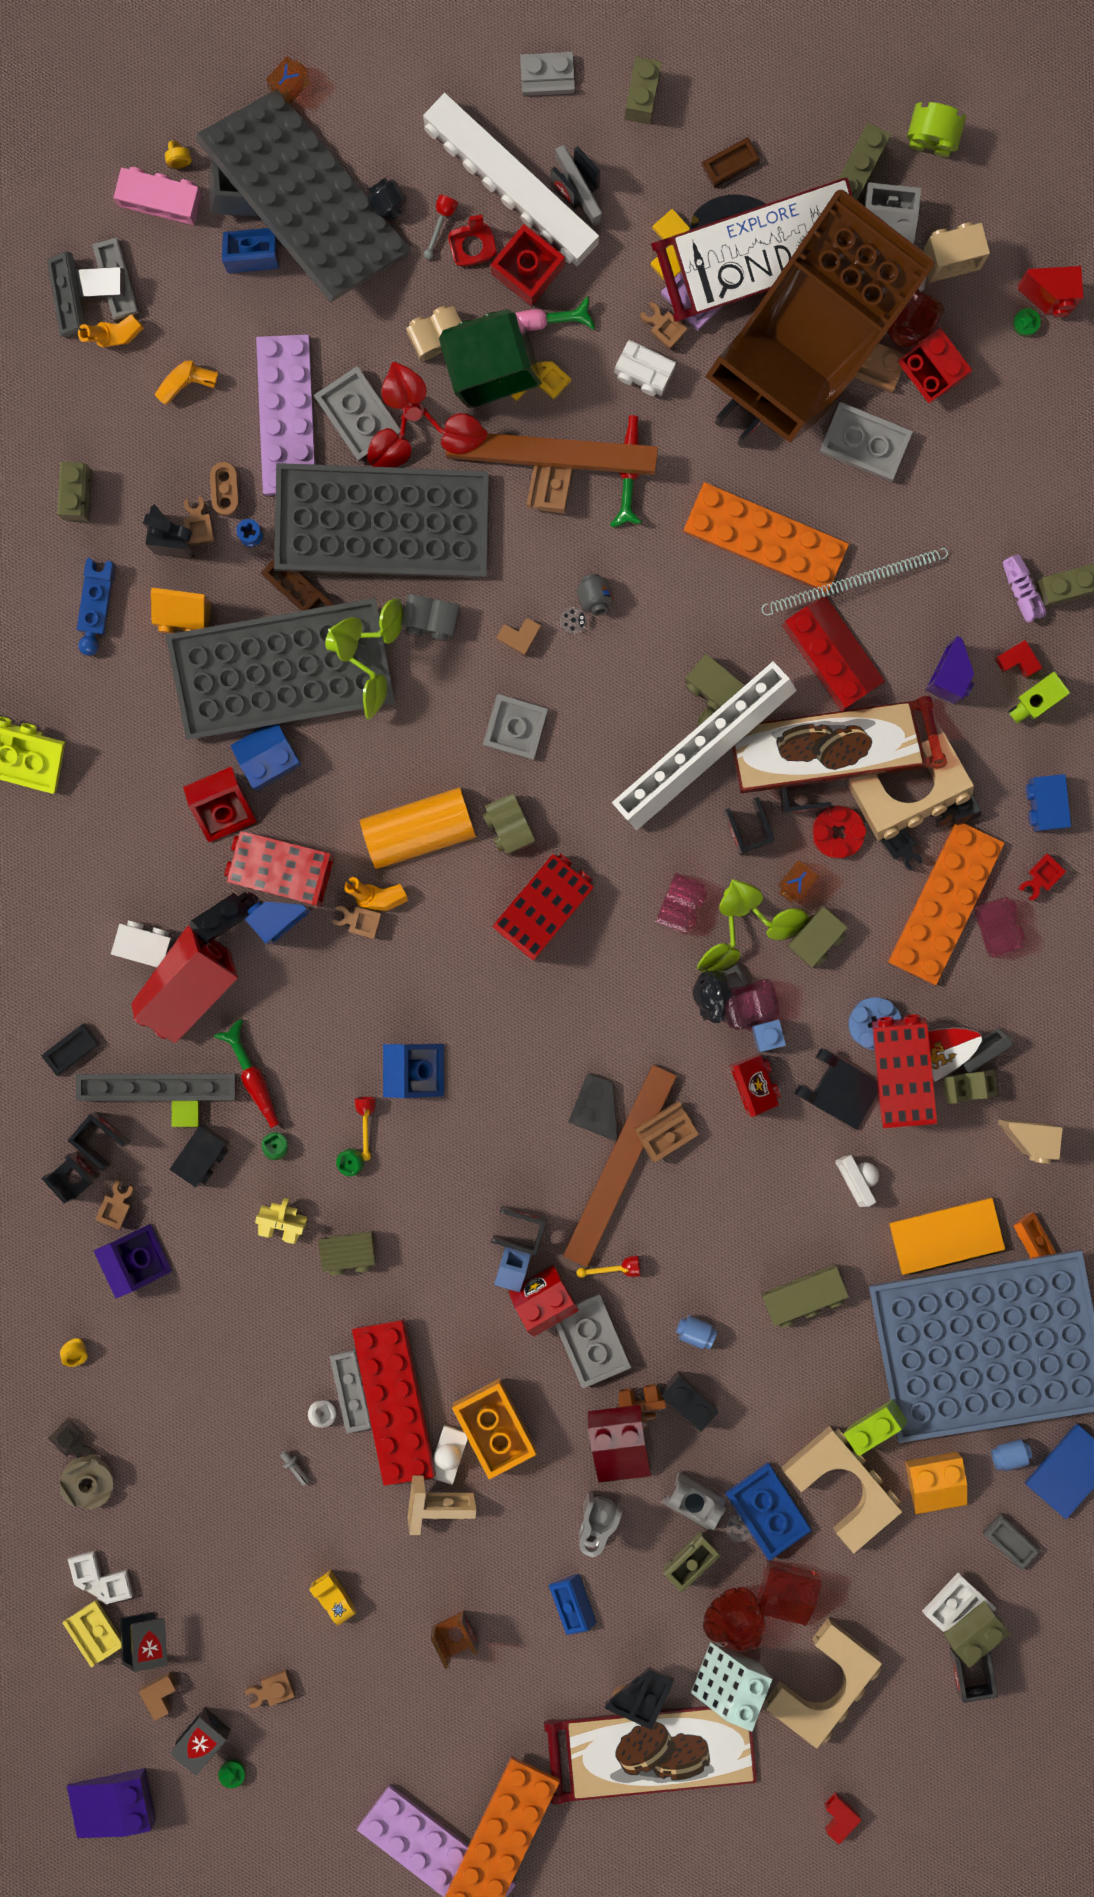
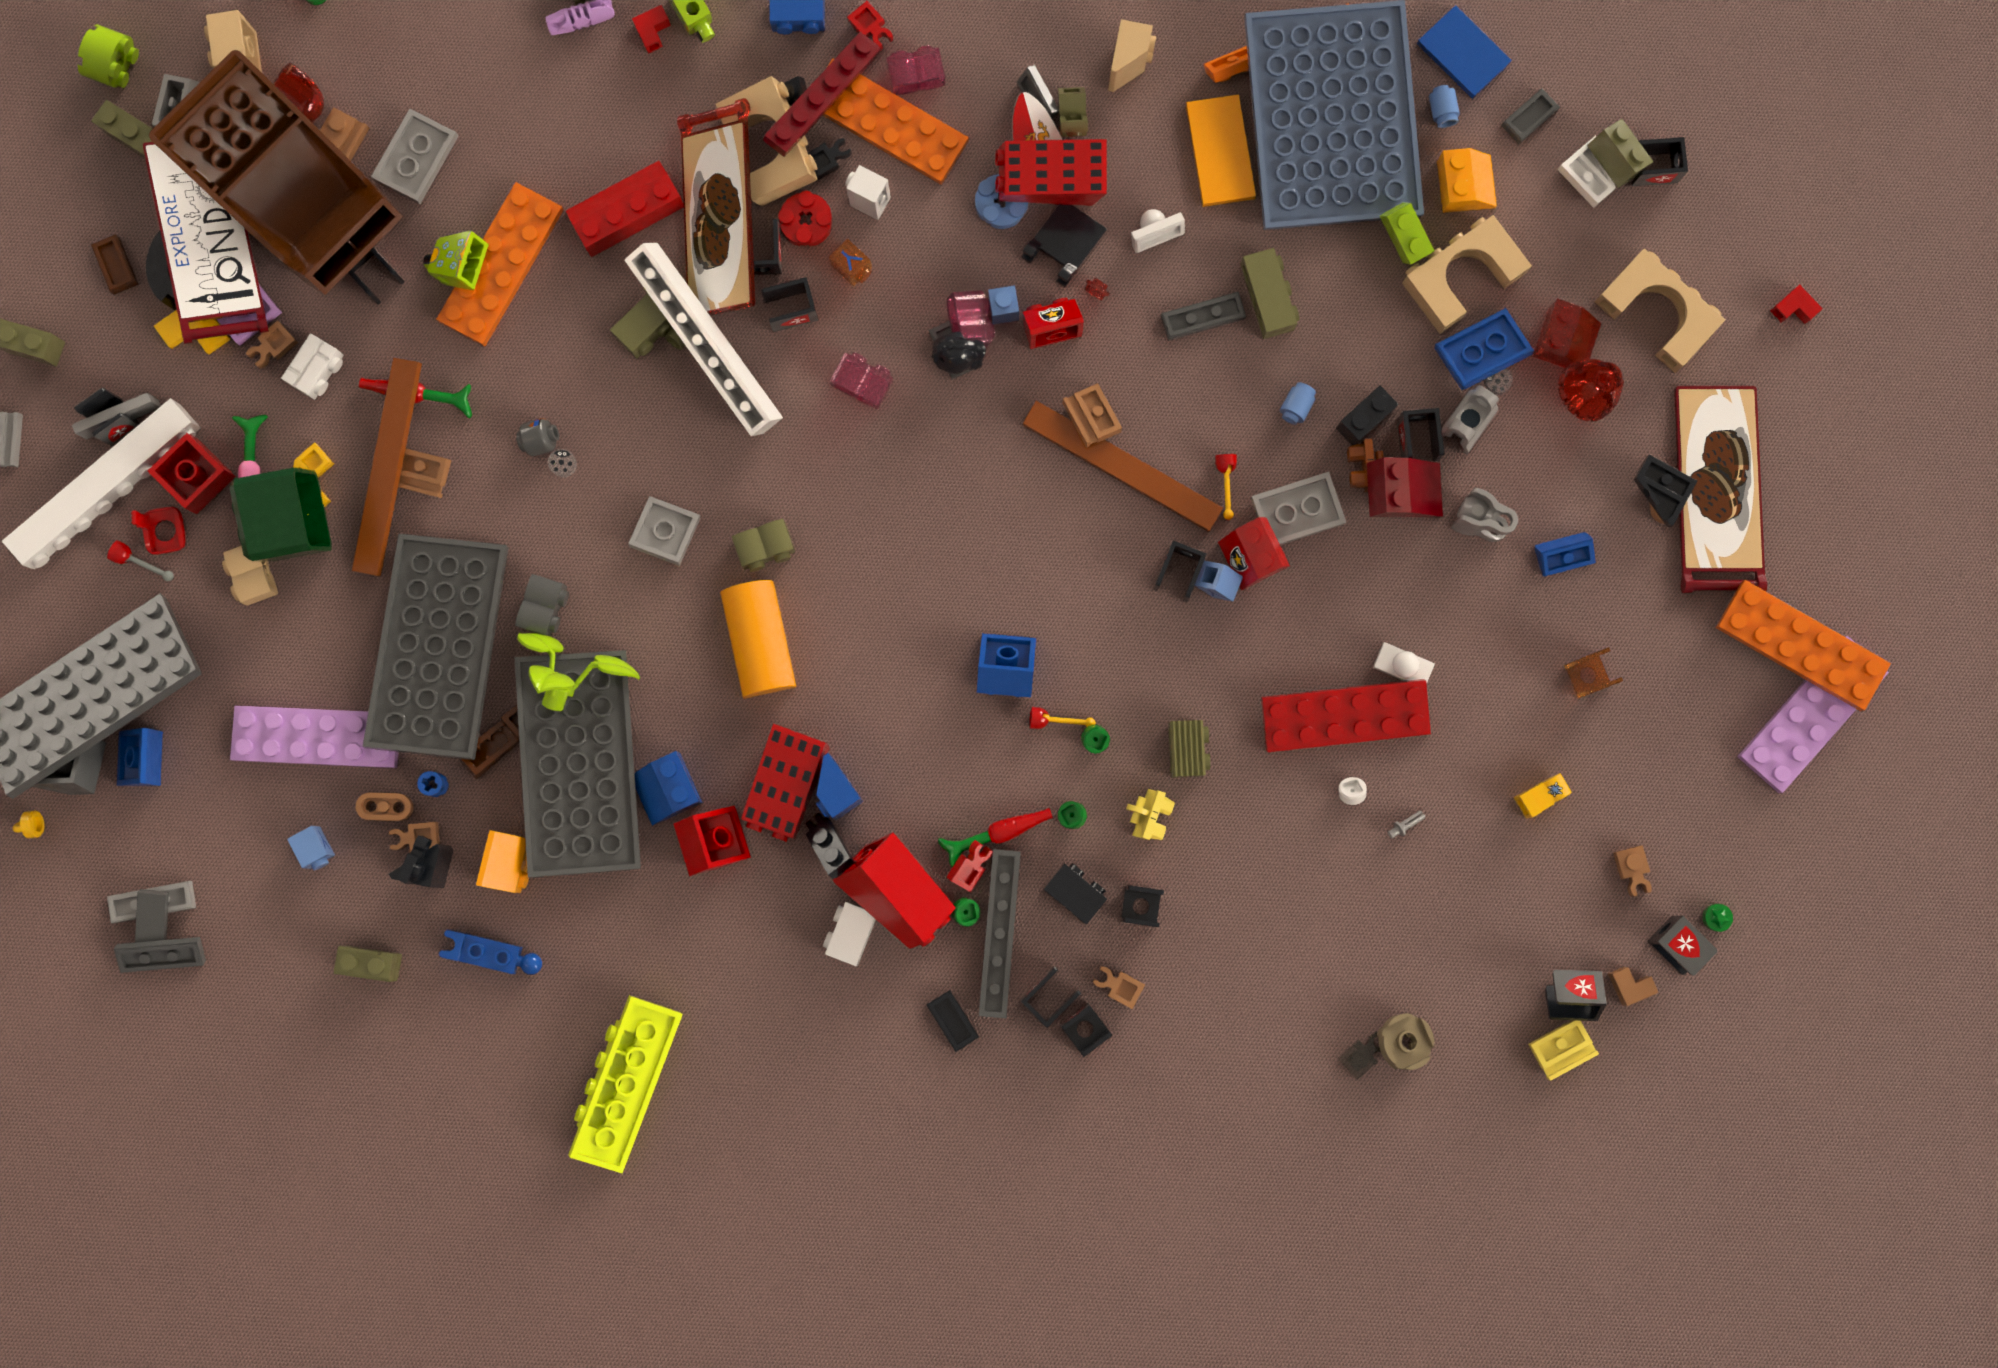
camera: 85 degrees left, 5 degrees down
yellow tile [60,1338,88,1367] -> none
dark purple slope [67,1768,156,1838] -> none
white tile [68,1551,134,1604] -> none
light orange arm [78,314,144,347] -> none
dark purple slope [93,1224,172,1299] -> none
bright pink brick [113,167,202,225] -> none
light orange arm [155,360,218,405] -> none
lime tile [172,1100,199,1127] -> none
light grey plate [314,366,400,463] -> none
light grey tile [330,1349,372,1434] -> none
medium nougat plate [332,906,382,939] -> none
light orange arm [344,877,408,911] -> none
red plant [367,361,488,468] -> none
black head [368,177,407,220] -> none
tan bracket [407,1476,477,1535] -> none
light orange brick [452,1378,537,1479] -> none
red slope [492,853,594,961] -> none
medium nougat piece [496,618,541,656] -> none
black wing [568,1073,617,1141] -> none
olive brick [662,1530,721,1593] -> none
light aqua slope [691,1642,772,1732] -> none
lime plant [696,879,810,972] -> none
light aqua piece [762,548,948,615] -> none
olive brick [786,906,848,968] -> none
red slope [897,328,973,404] -> none
dark purple slope [925,636,975,704] -> none
none -> medium blue brick [287,826,335,871]
none -> lime torso [423,231,489,290]
none -> dark red plate [763,32,881,157]
none -> white brick [845,165,891,220]
none -> red plate [947,840,993,892]
none -> green tile [951,898,980,927]
none -> clear red plate [1084,277,1110,301]
none -> black piece [1121,885,1164,927]
none -> dark grey tile [1161,292,1246,341]
none -> black piece [1397,408,1444,462]

